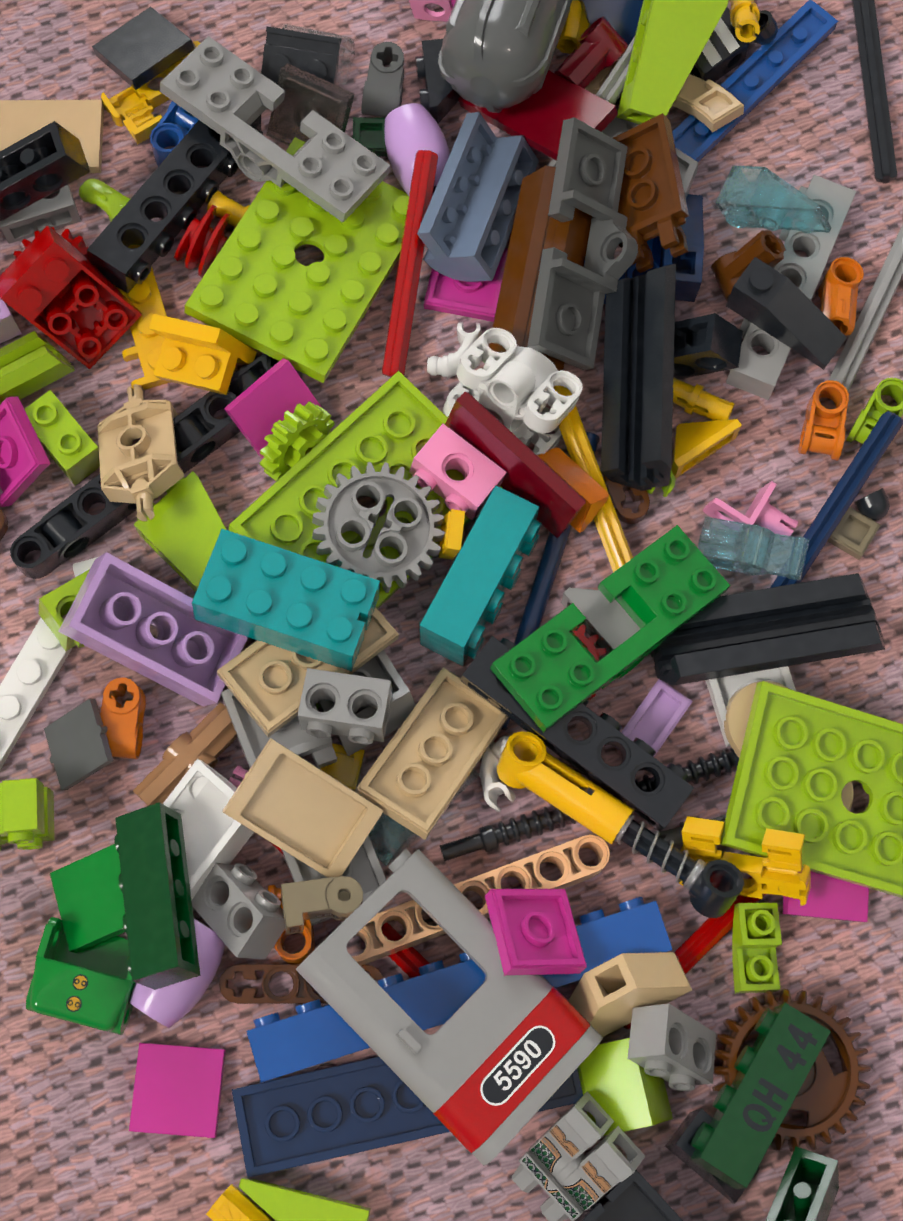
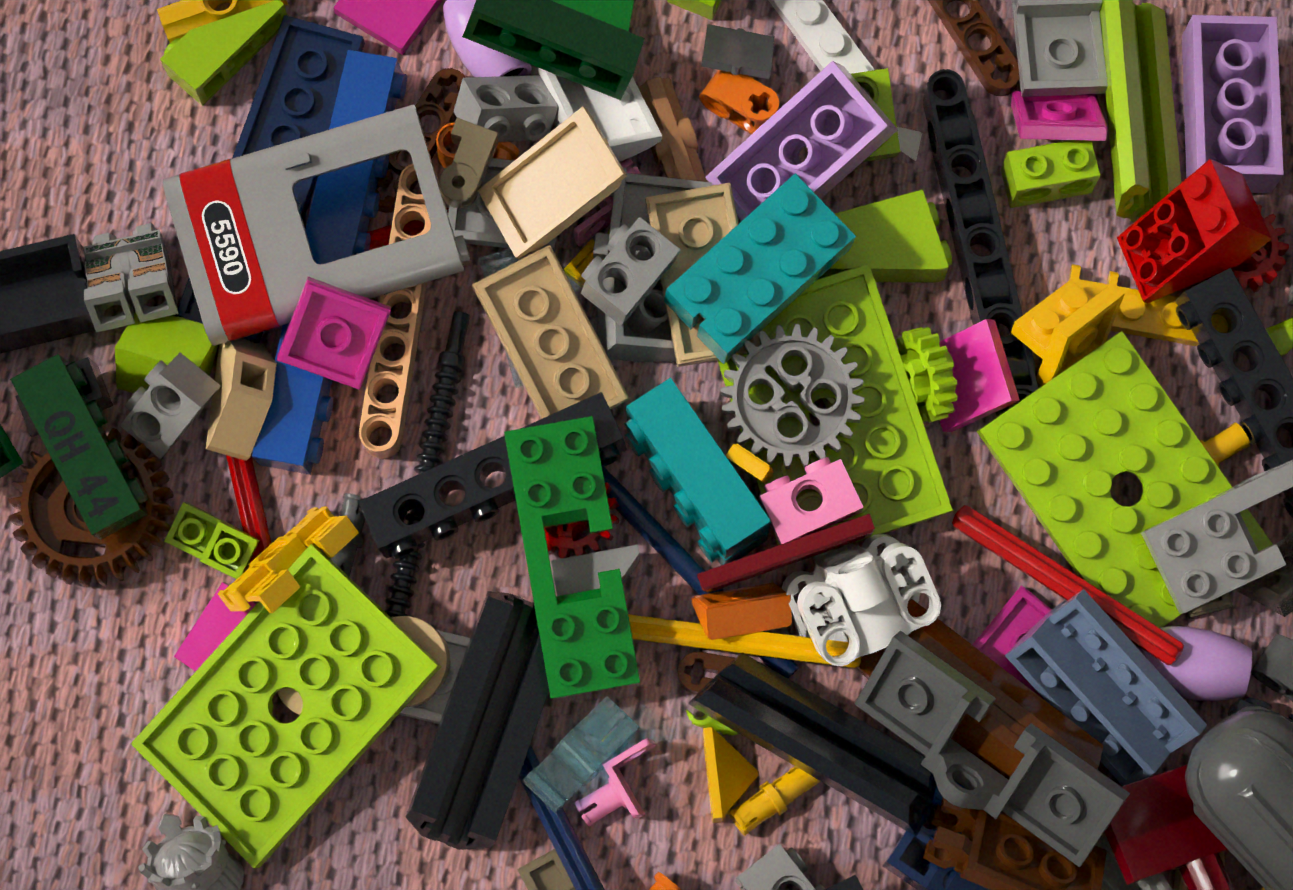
camera: 120 degrees right, 0 degrees up
tan plate [97,384,184,521] -> none
red piece [174,205,230,278] -> none
dark green tile [352,117,388,157] -> none
white piece [427,322,482,380] -> none
white piece [479,736,516,812] -> none
piece [497,731,744,918] -> none
lavender tile [614,679,693,757] -> none
black brick [673,313,743,380] -> none

